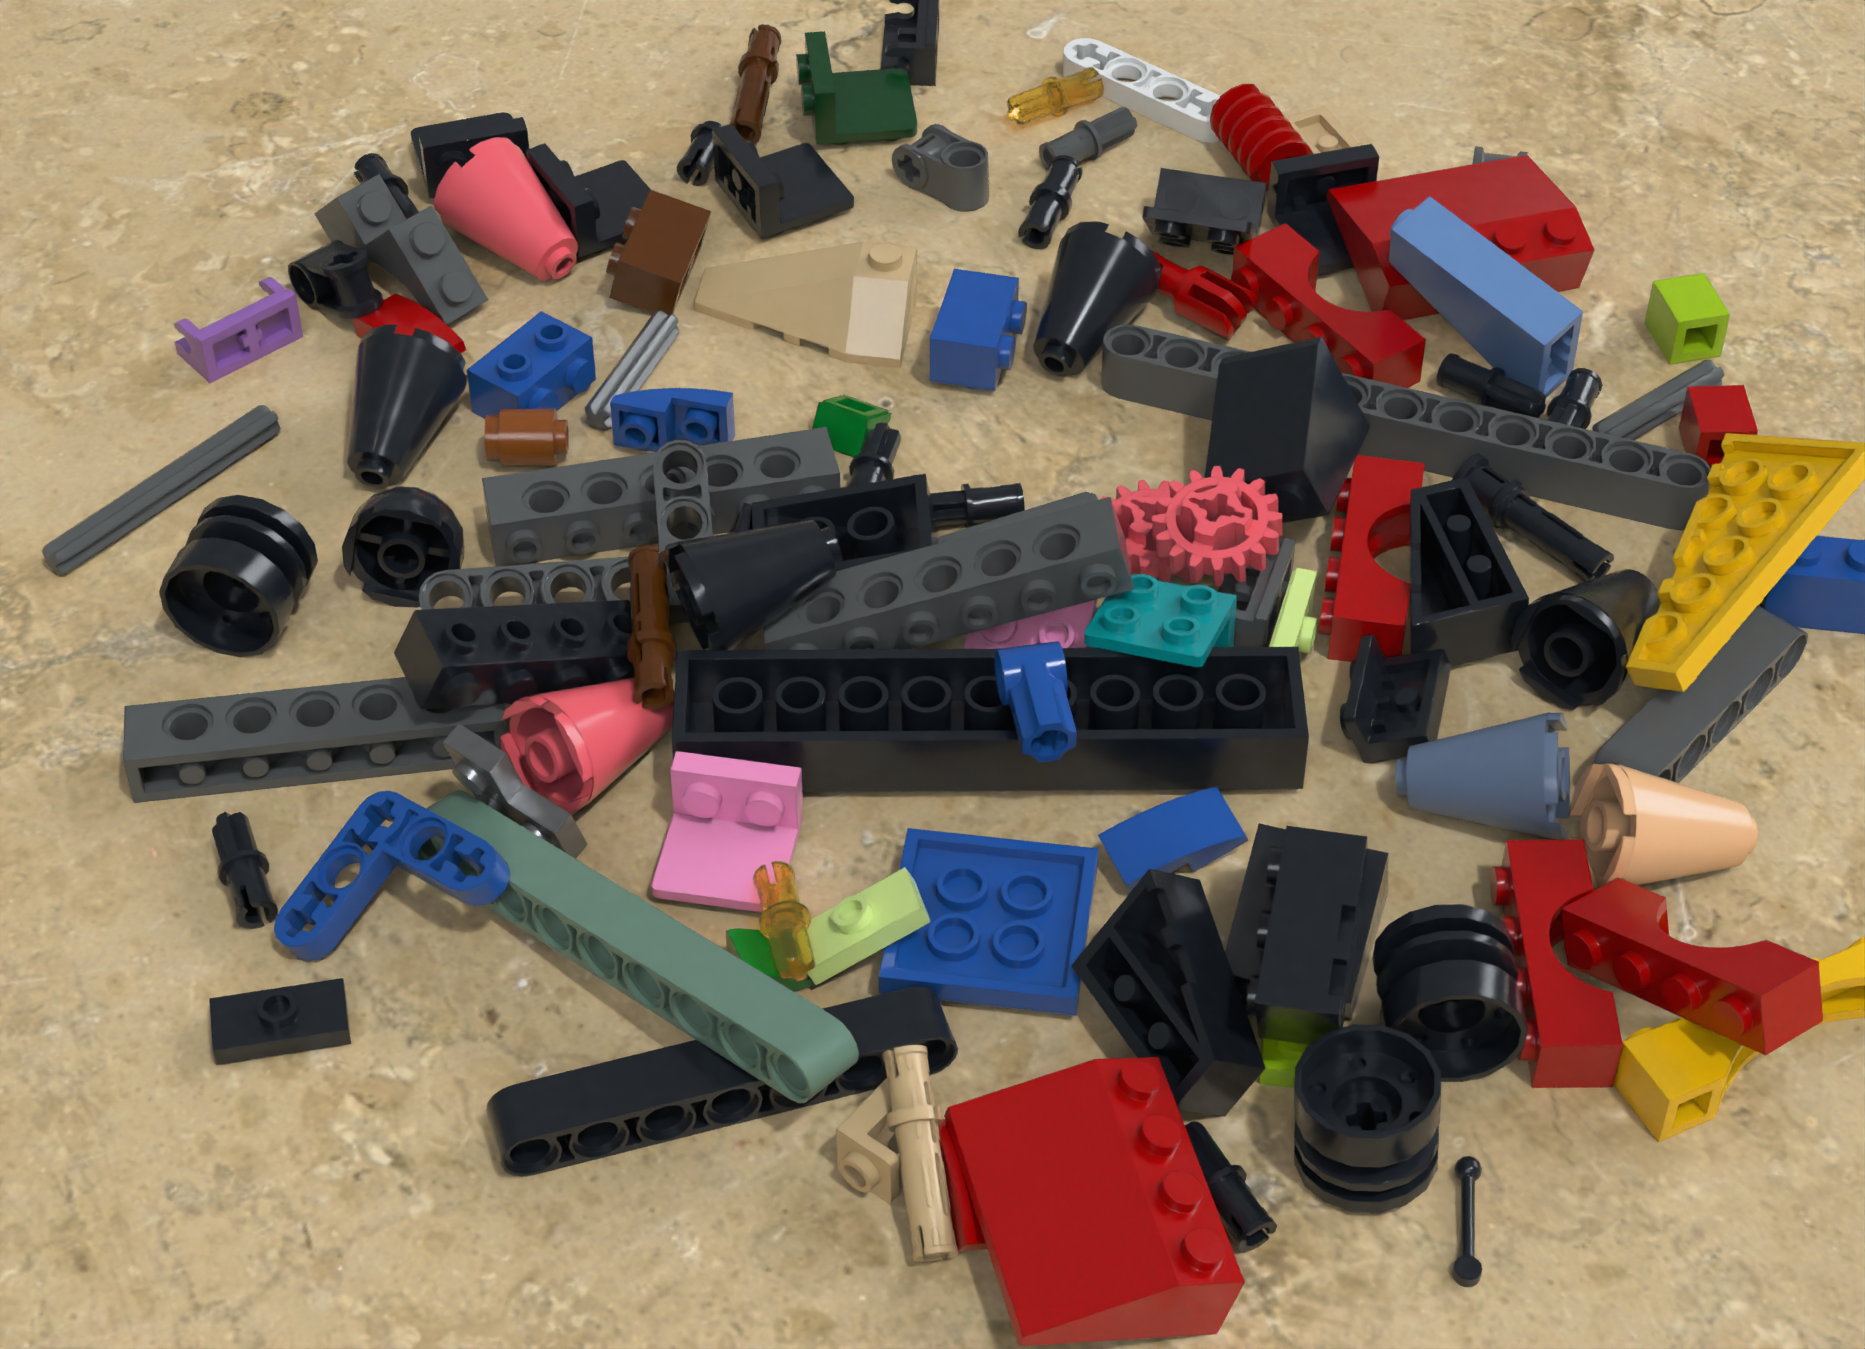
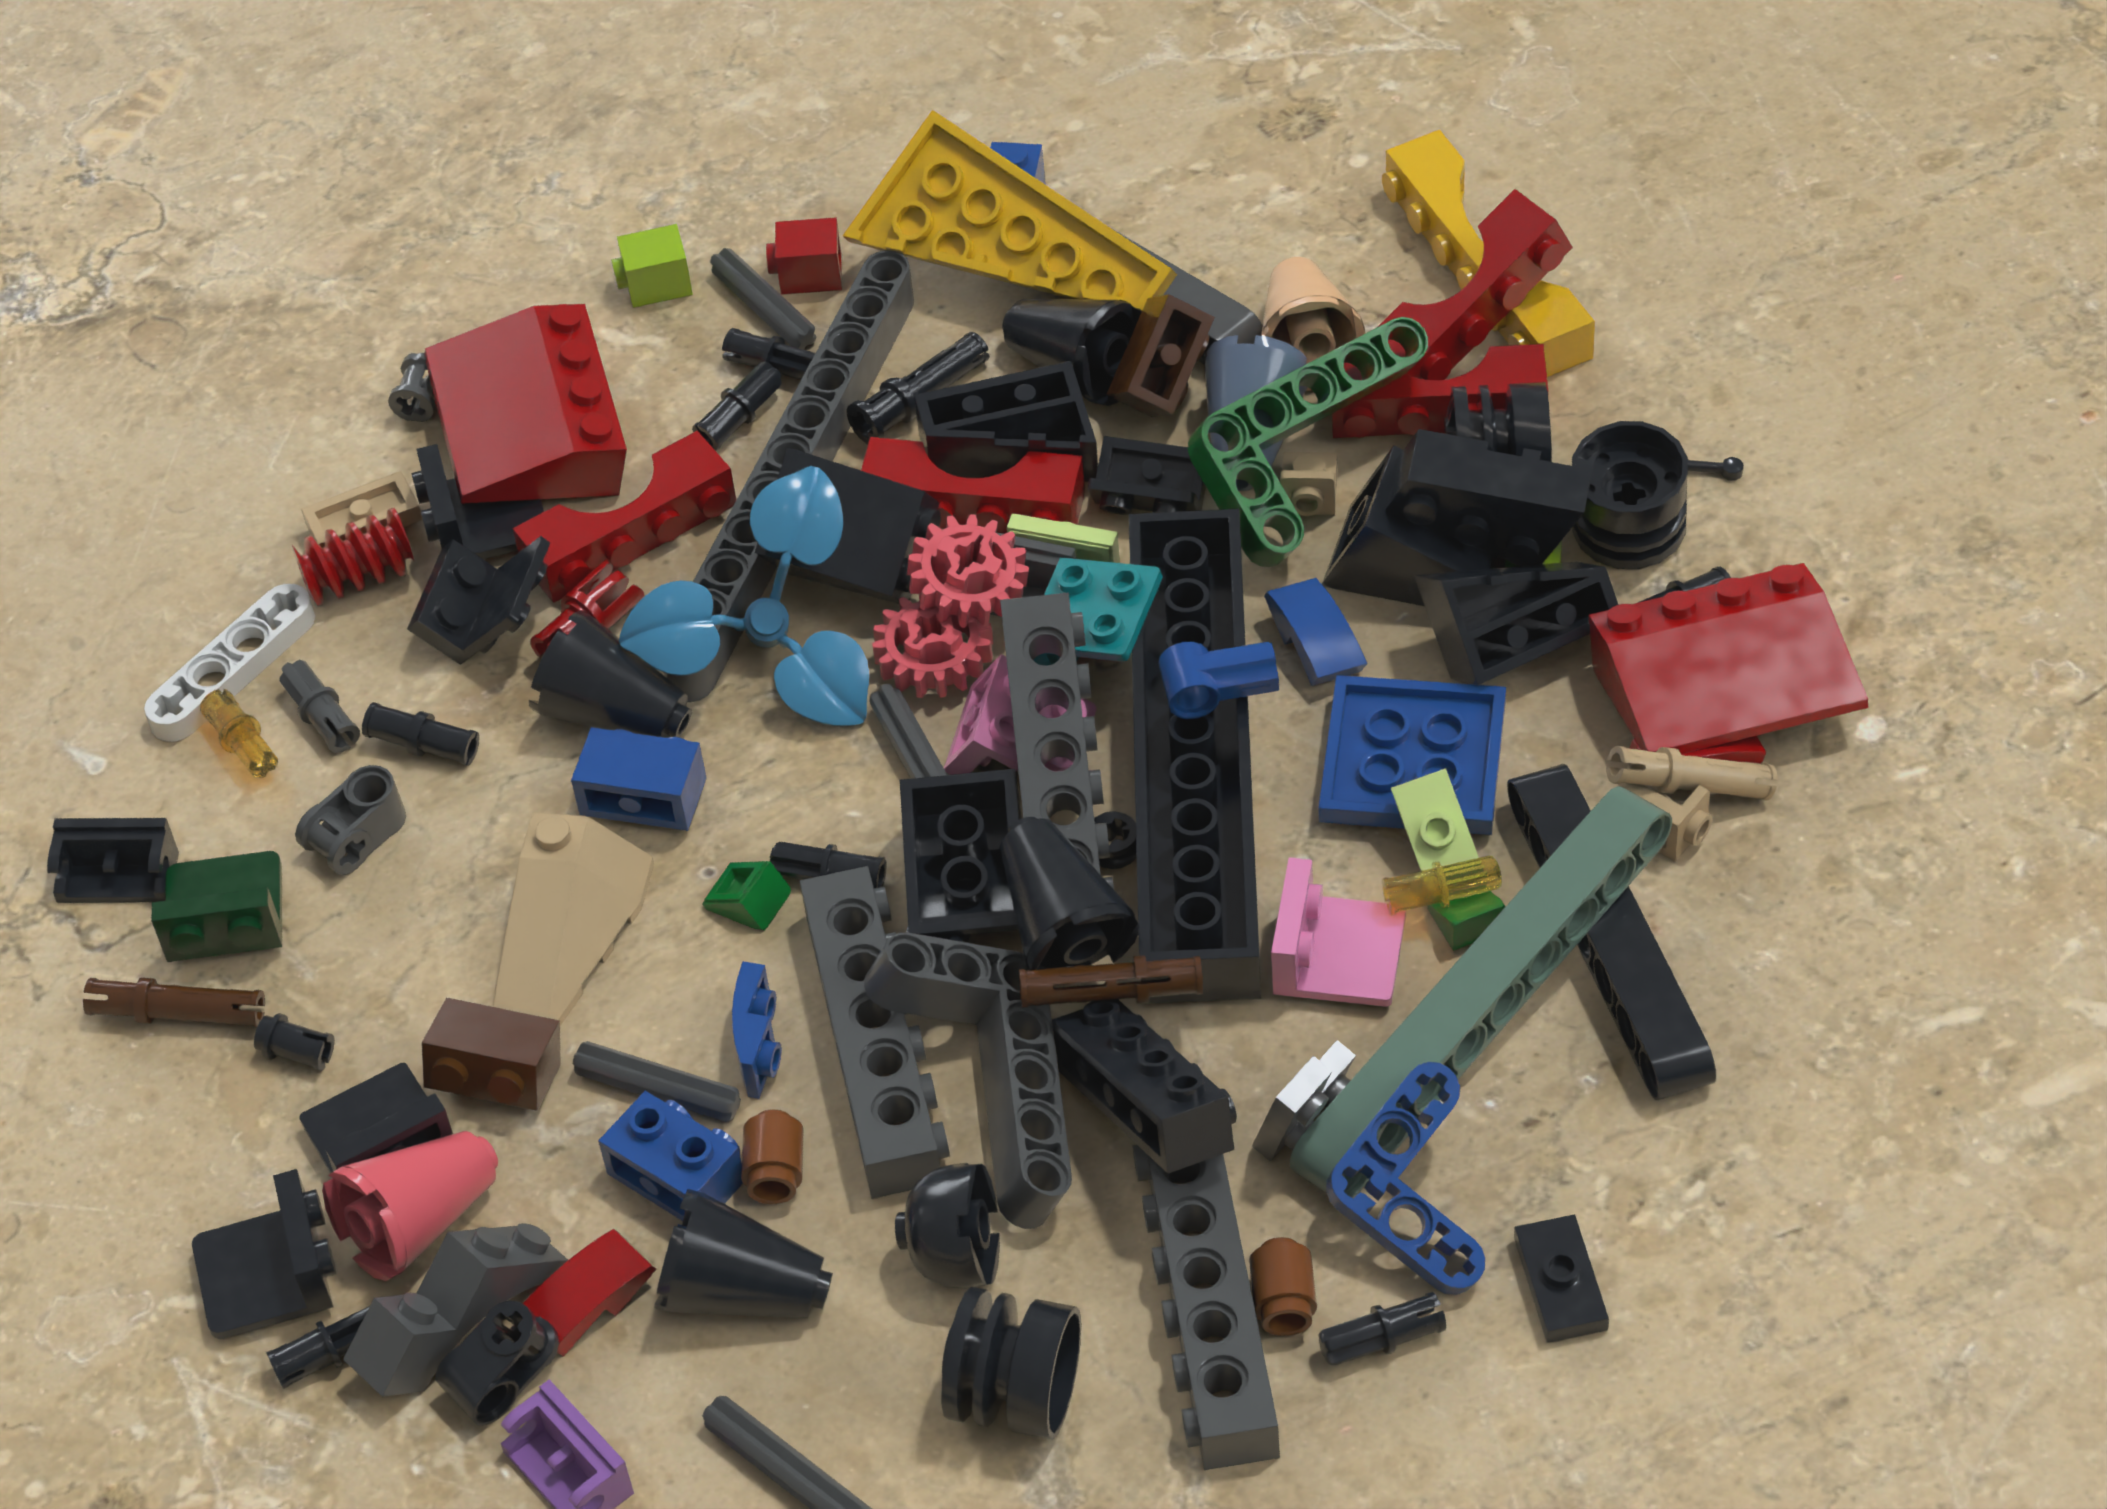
camera: 85 degrees left, 5 degrees up
coral cone [500,678,674,815] -> none
black bracket [712,124,854,238] -> none
black axle [930,483,1025,528] -> none
medium blue slope [1389,196,1583,398] -> none
none -> dark azure plant [619,466,869,726]
none -> reddish brown brick [1106,294,1215,417]
none -> green beam [1188,317,1428,567]
none -> dark orange brick [1249,1237,1317,1336]
none -> tan bracket [1280,452,1337,516]

